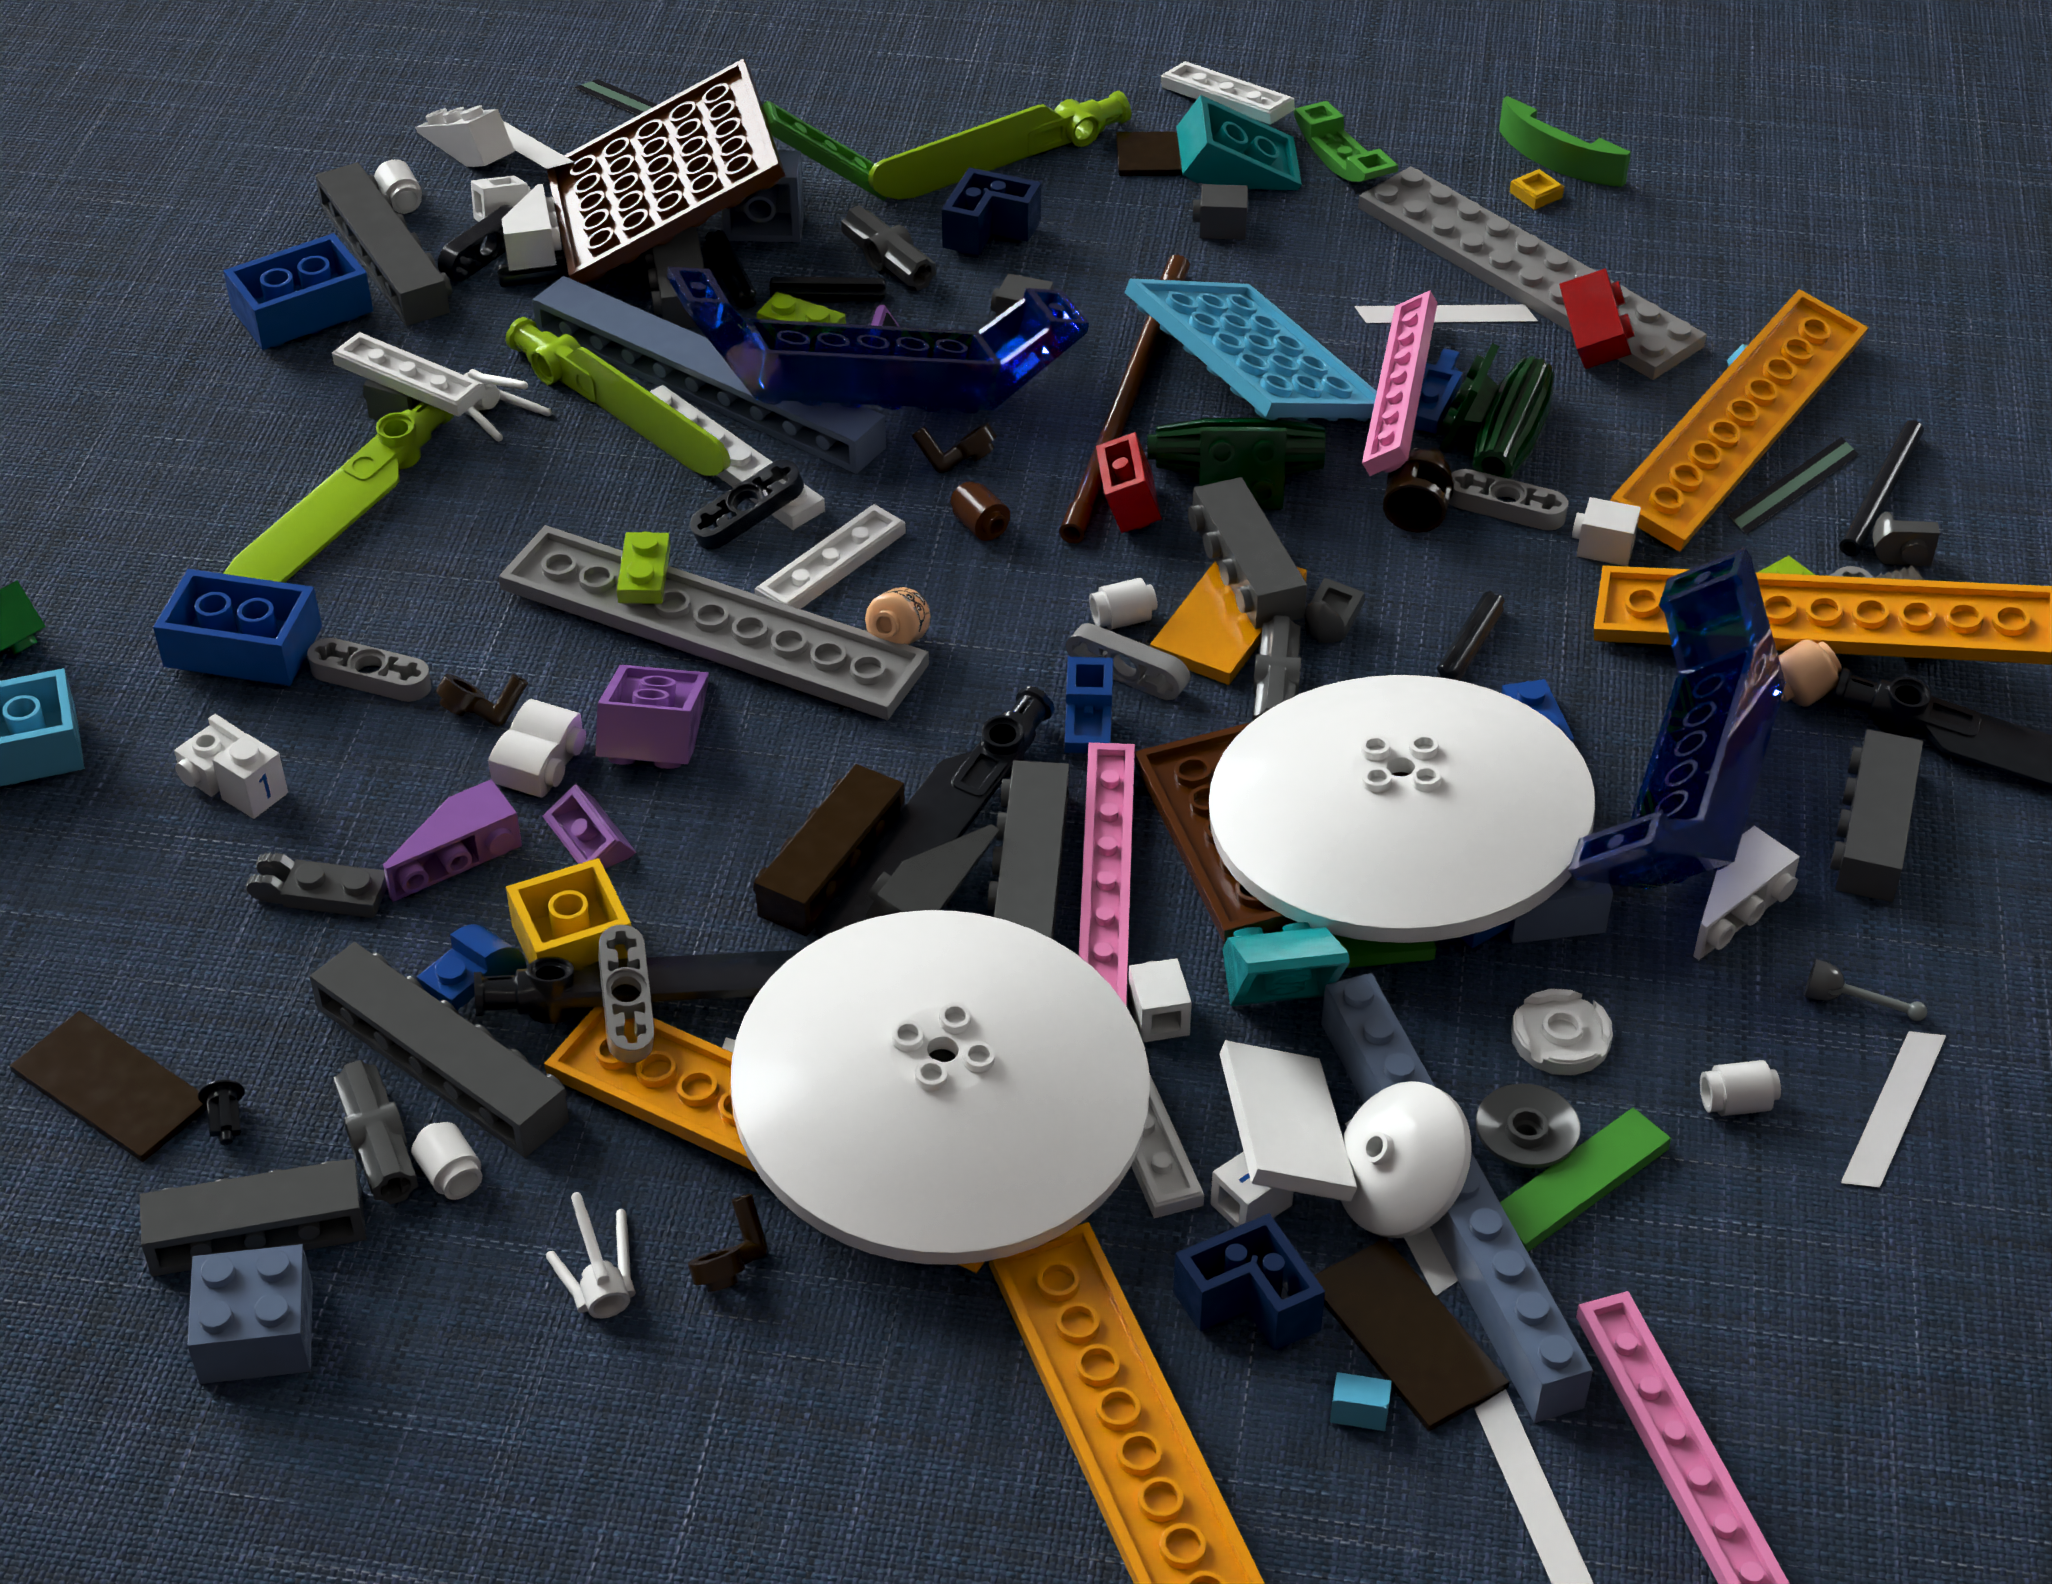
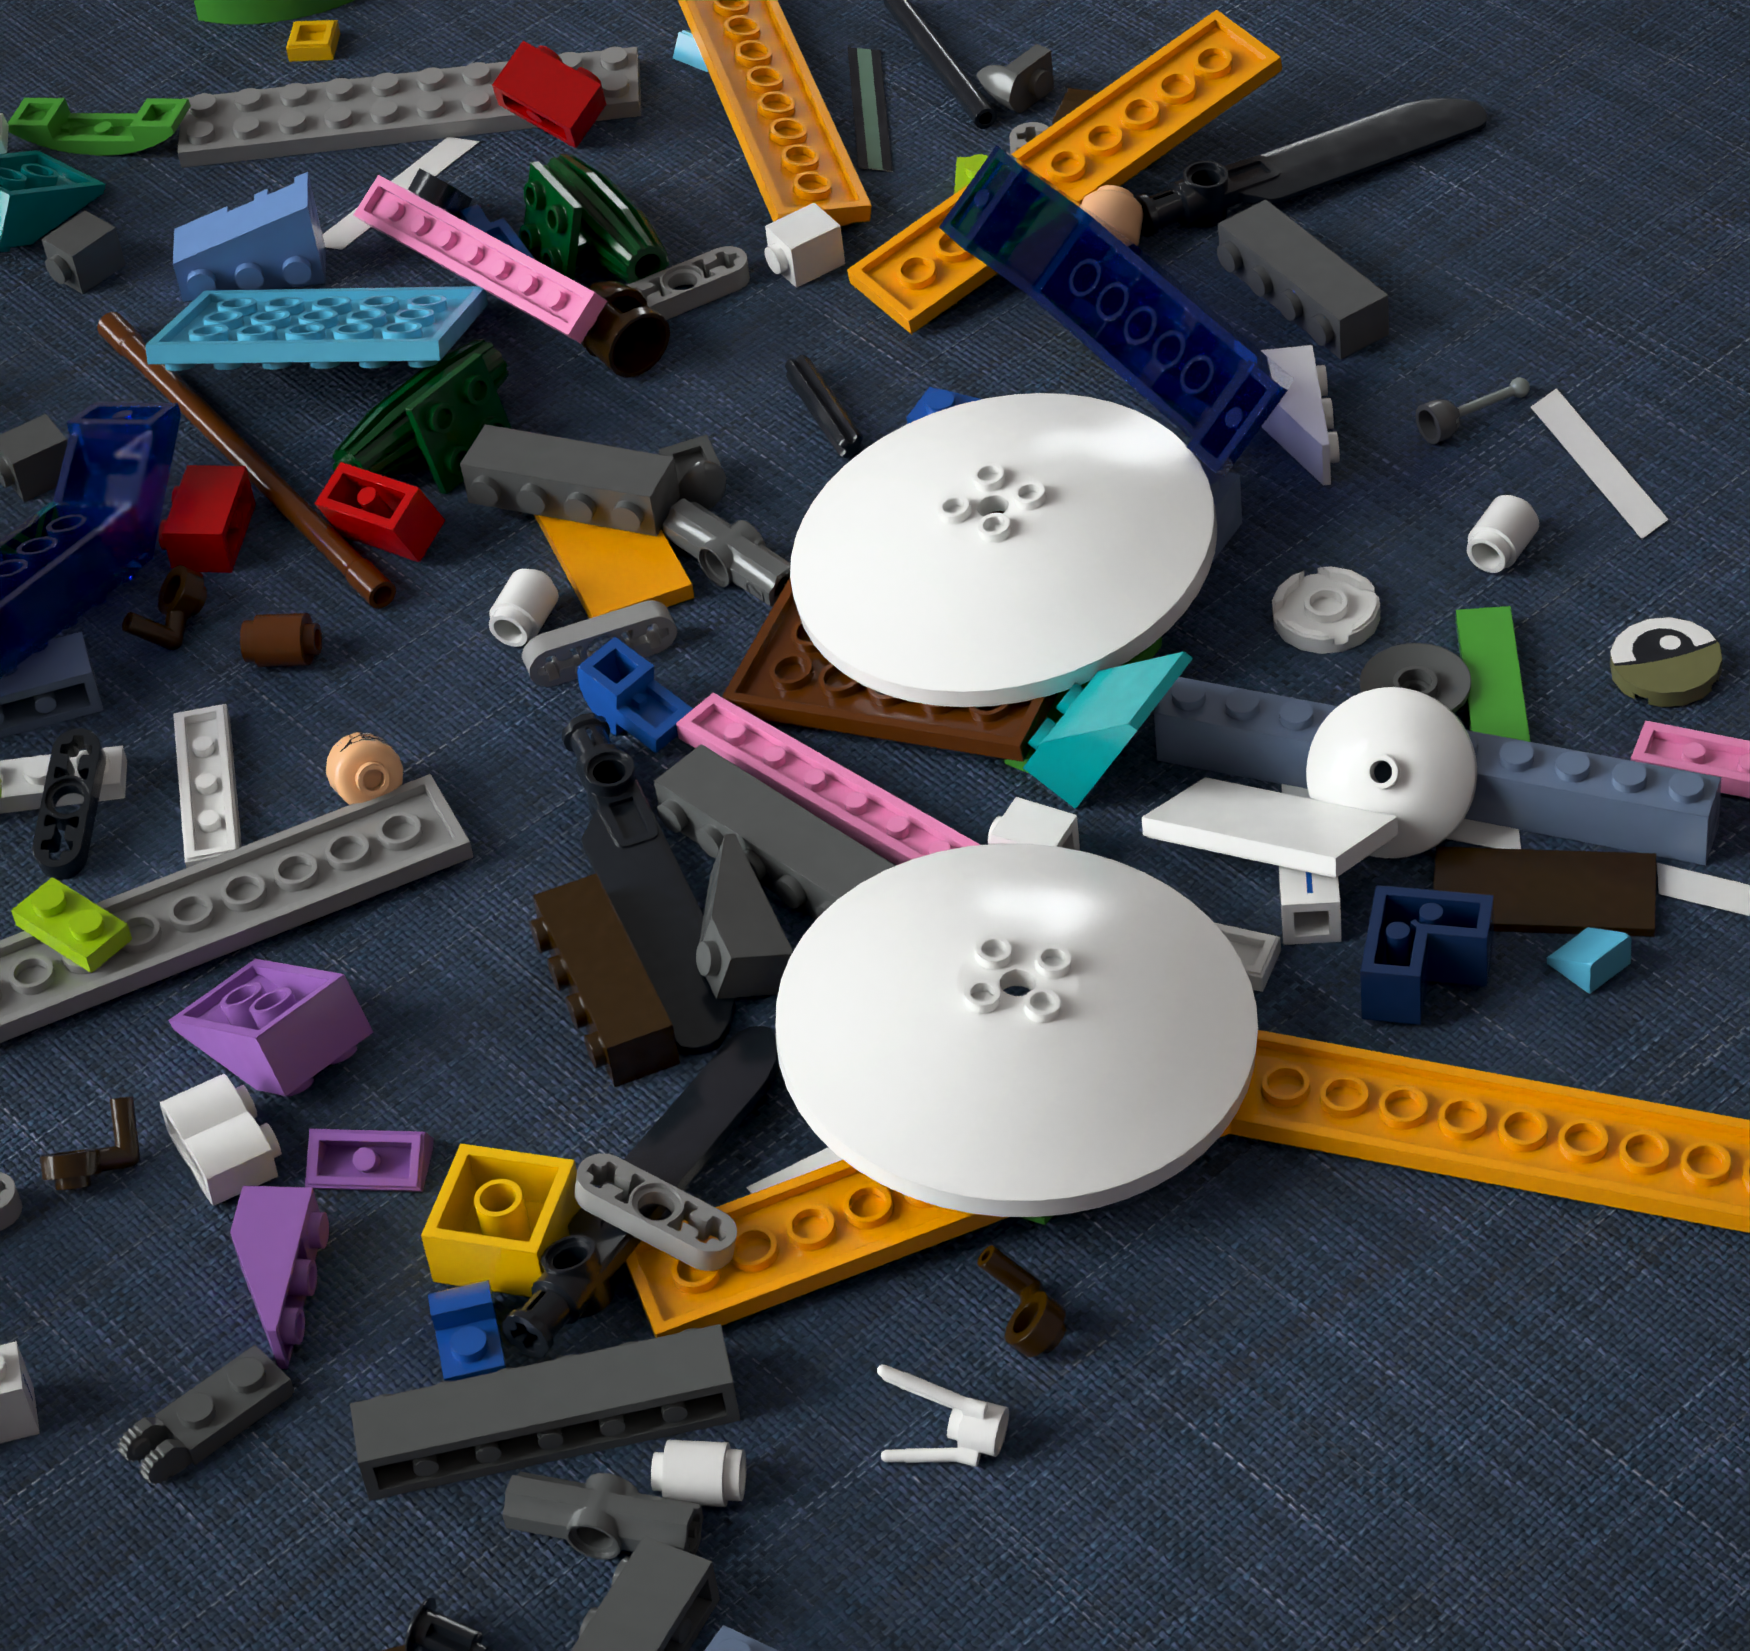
camera: 45 degrees left, 0 degrees up
none -> red brick [159,465,256,573]
none -> medium blue wedge [173,172,326,302]
none -> black beam [408,168,473,220]
none -> tile [1610,617,1722,707]

